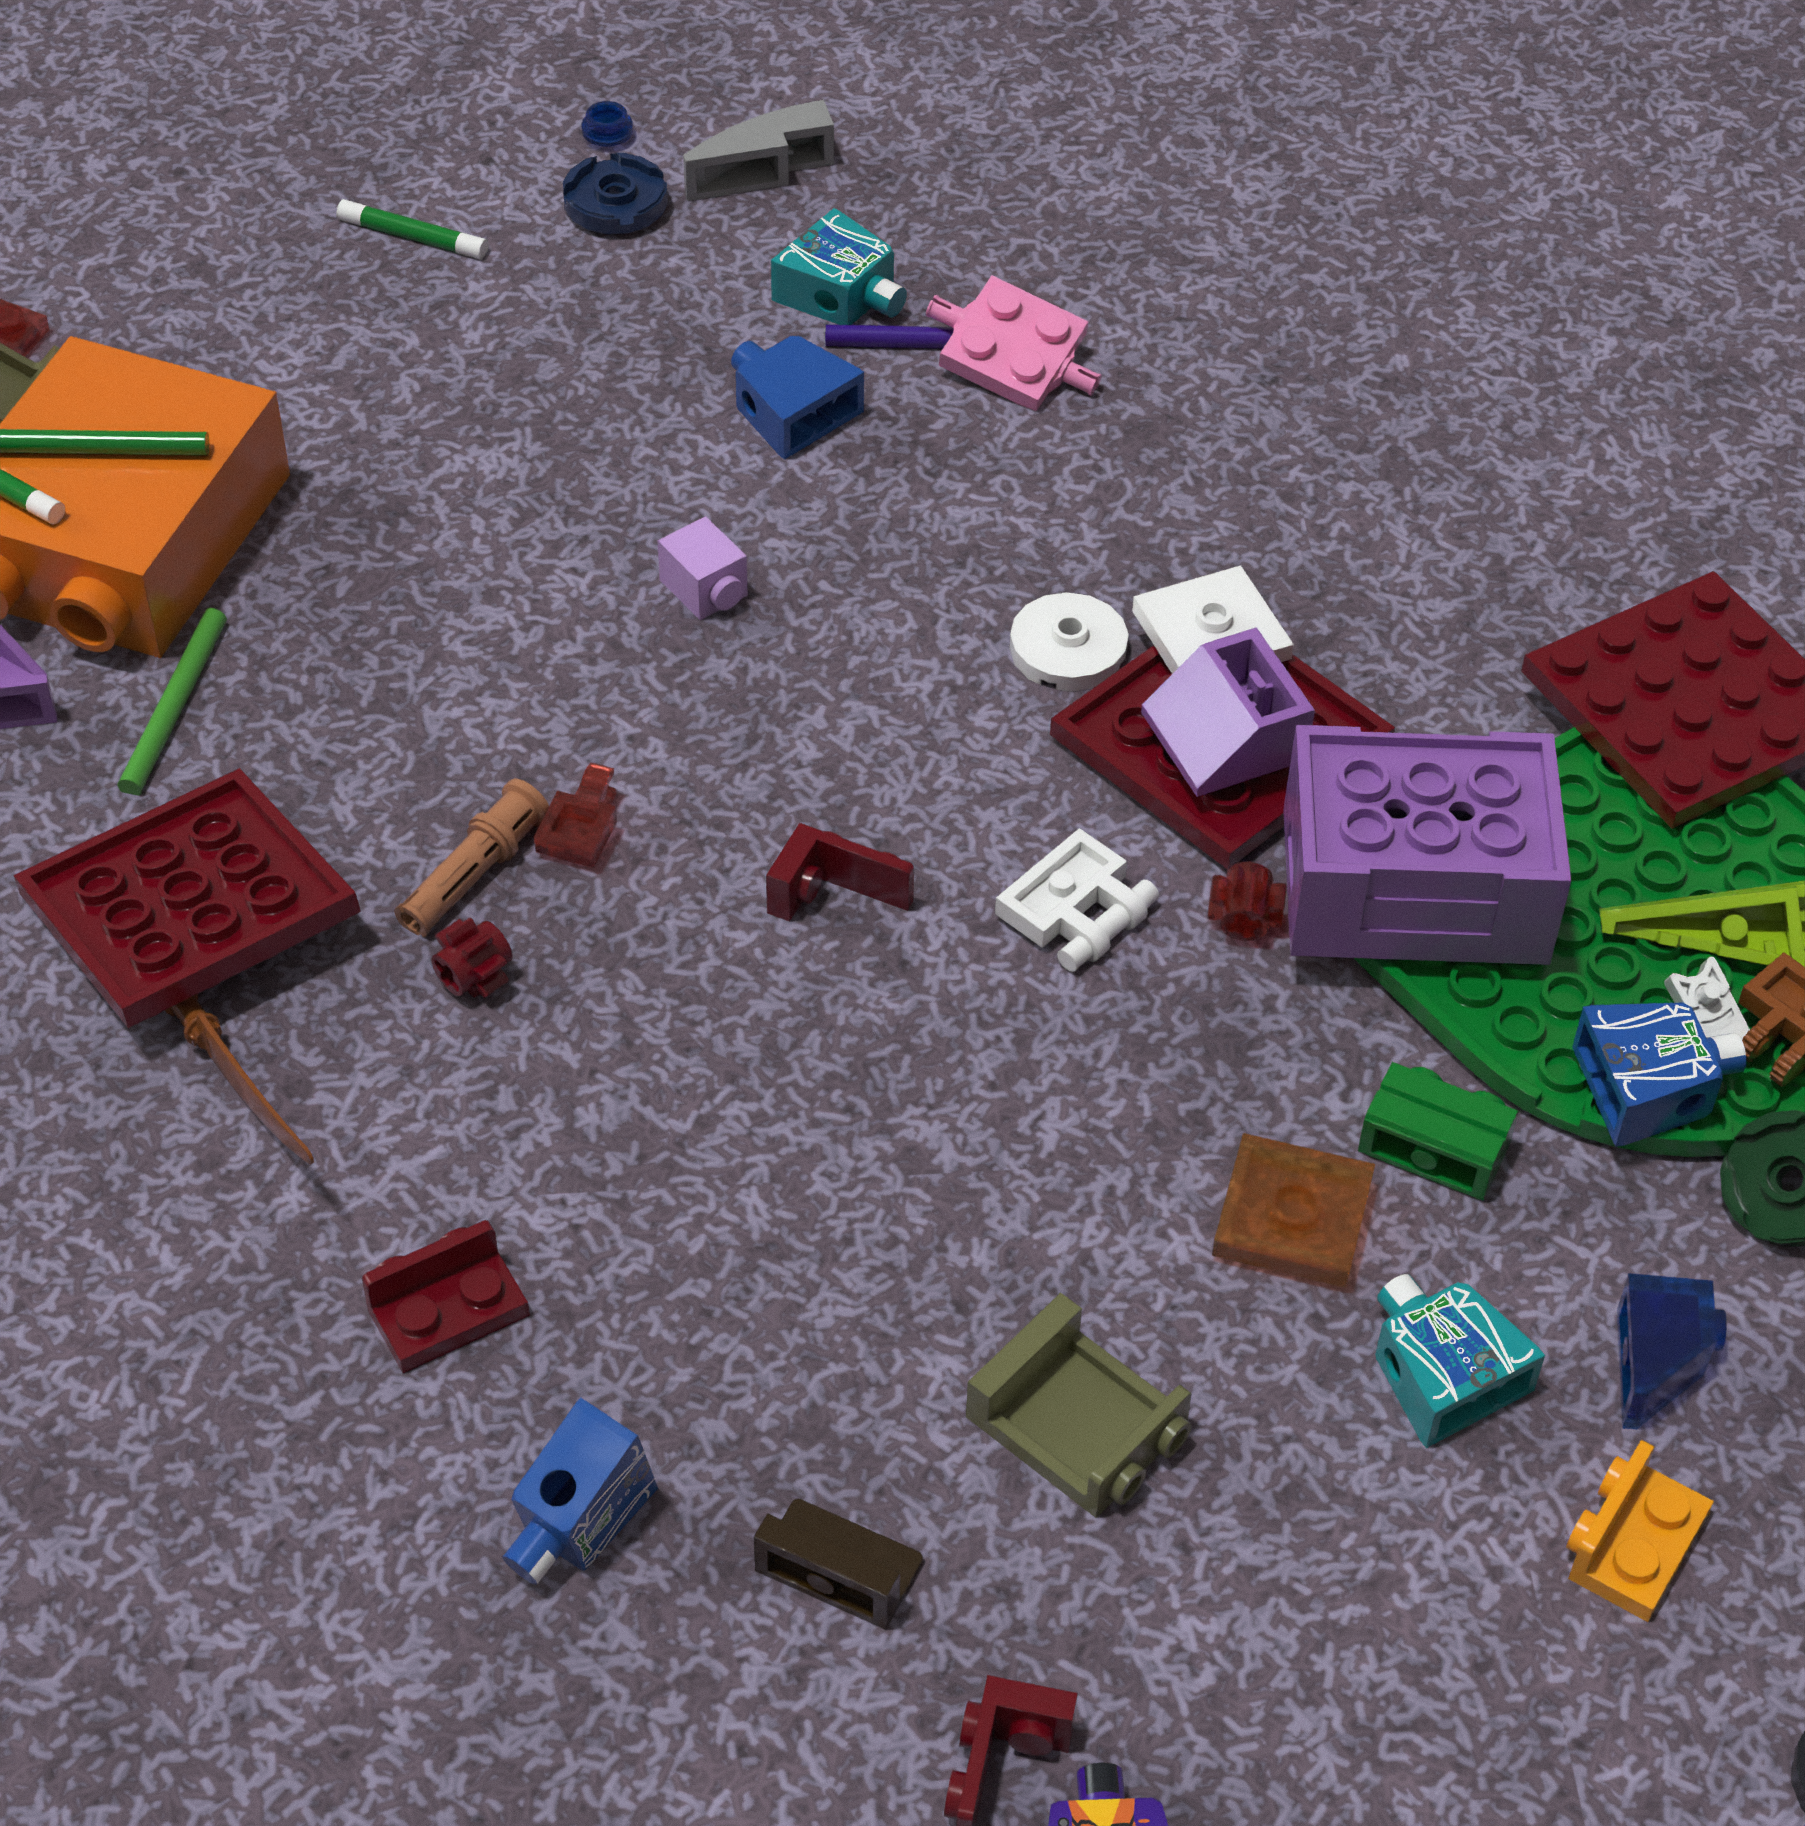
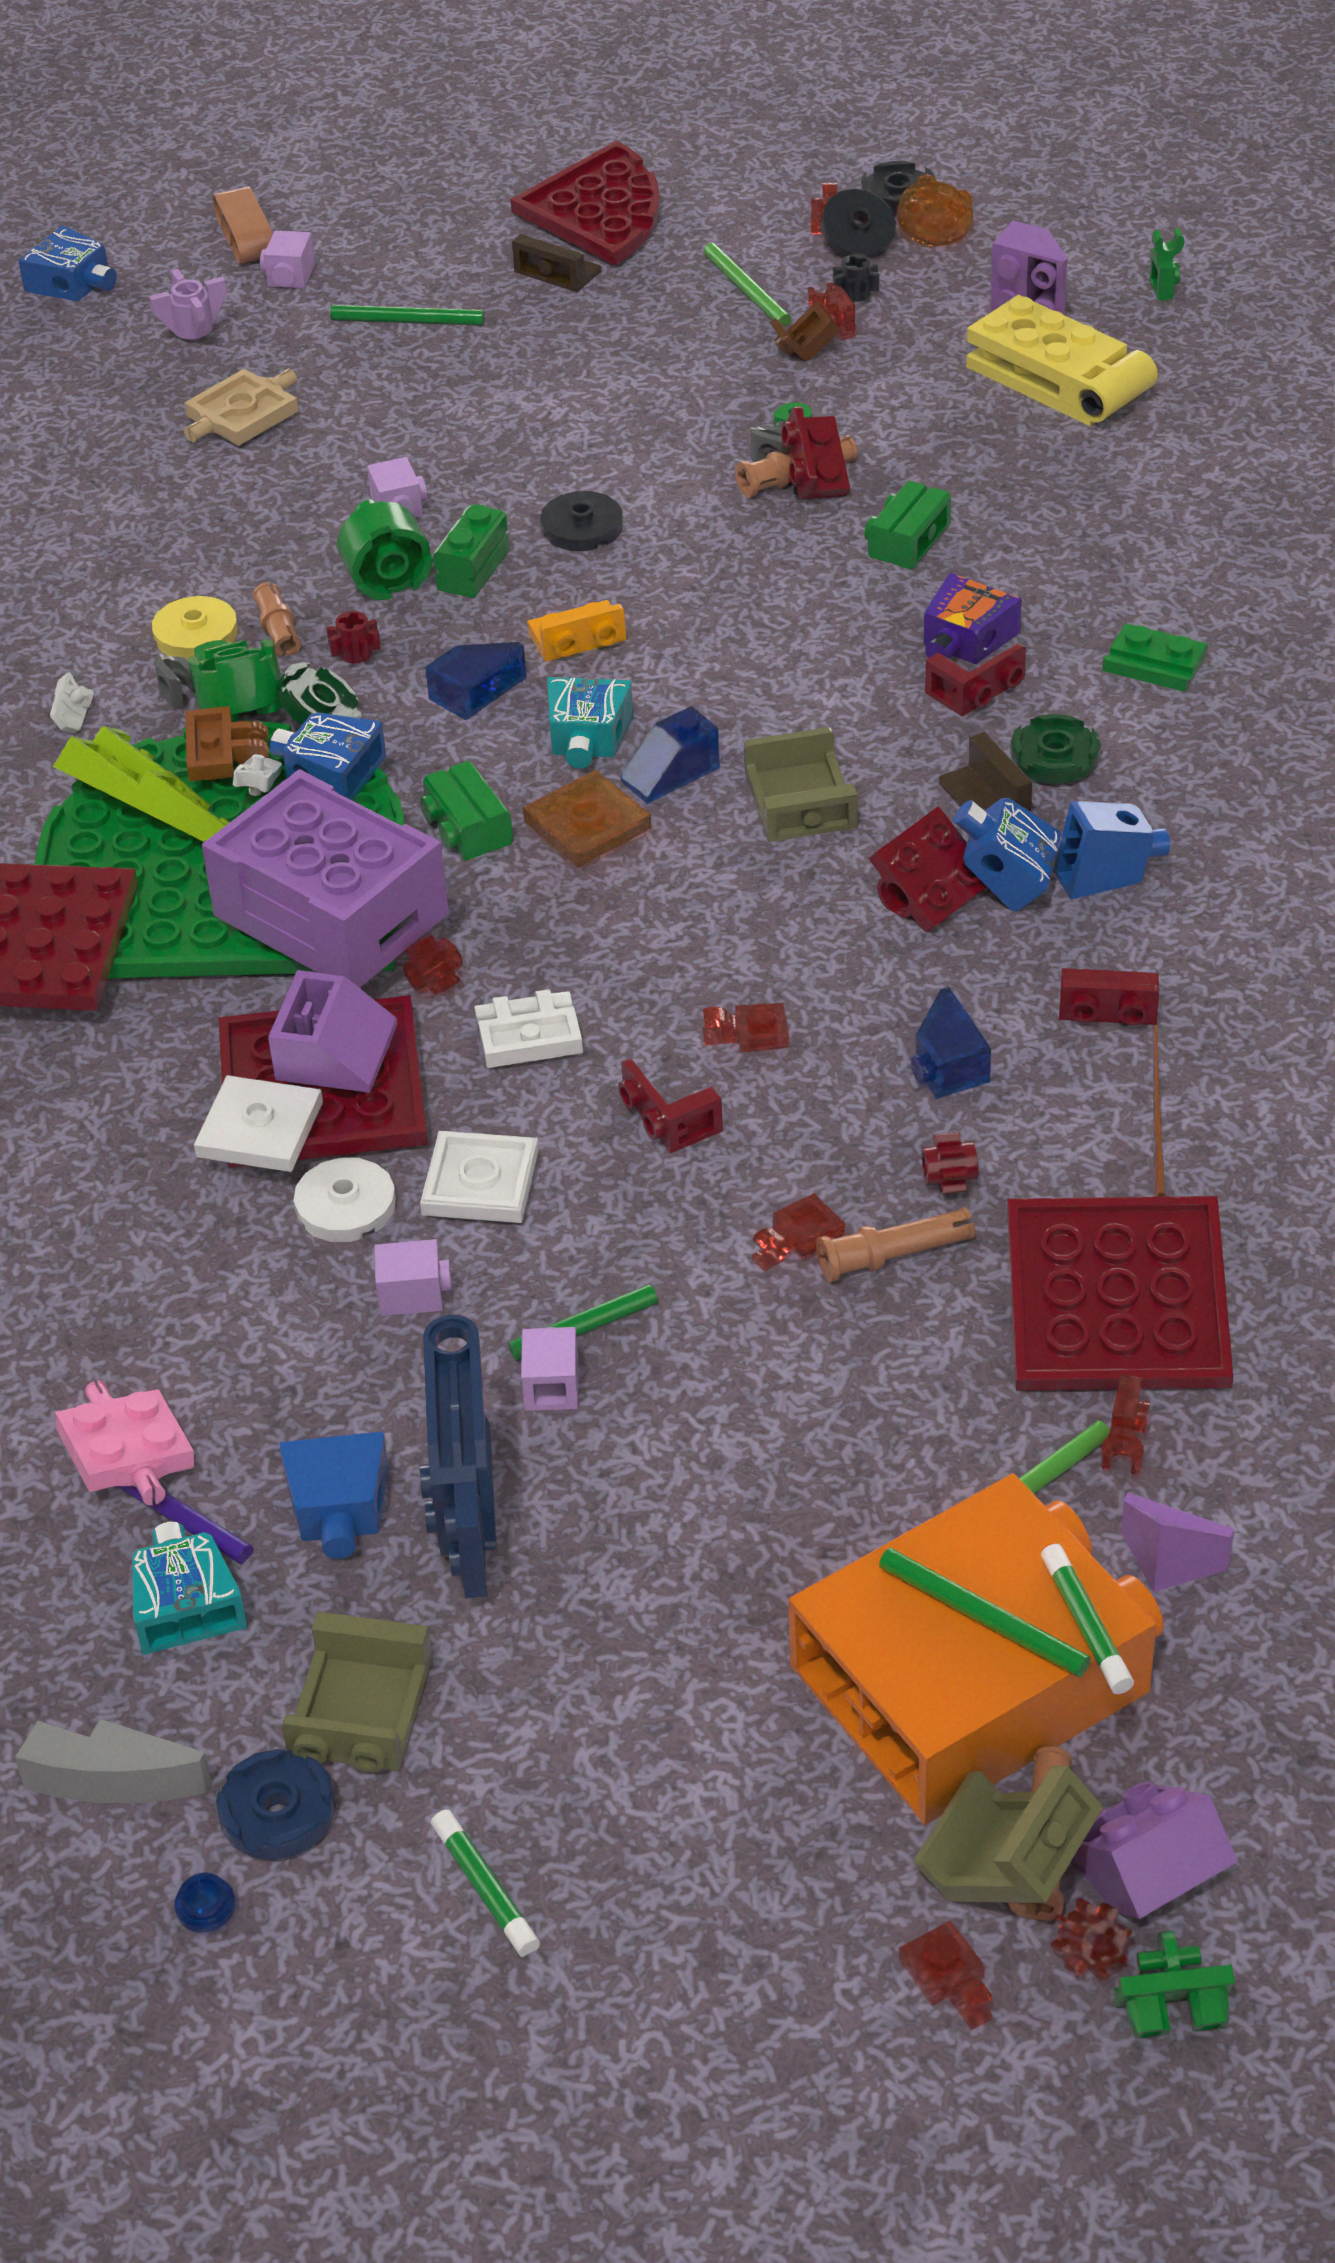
camera: 140 degrees left, 5 degrees down
none -> olive panel [282,1611,433,1772]
none -> lavender brick [374,1239,452,1316]
none -> white plate [420,1131,539,1223]
none -> dark blue plate [420,1315,497,1598]
none -> green piece [508,1284,658,1361]
none -> clear blue slope [620,706,720,804]
none -> clear red plate [702,1003,789,1053]
none -> dark red plate [868,805,987,932]
none -> clear blue slope [911,987,991,1099]
none -> blue torso [953,798,1061,912]
none -> dark green plate [1010,714,1101,784]
none -> clear red plate [1101,1374,1150,1475]

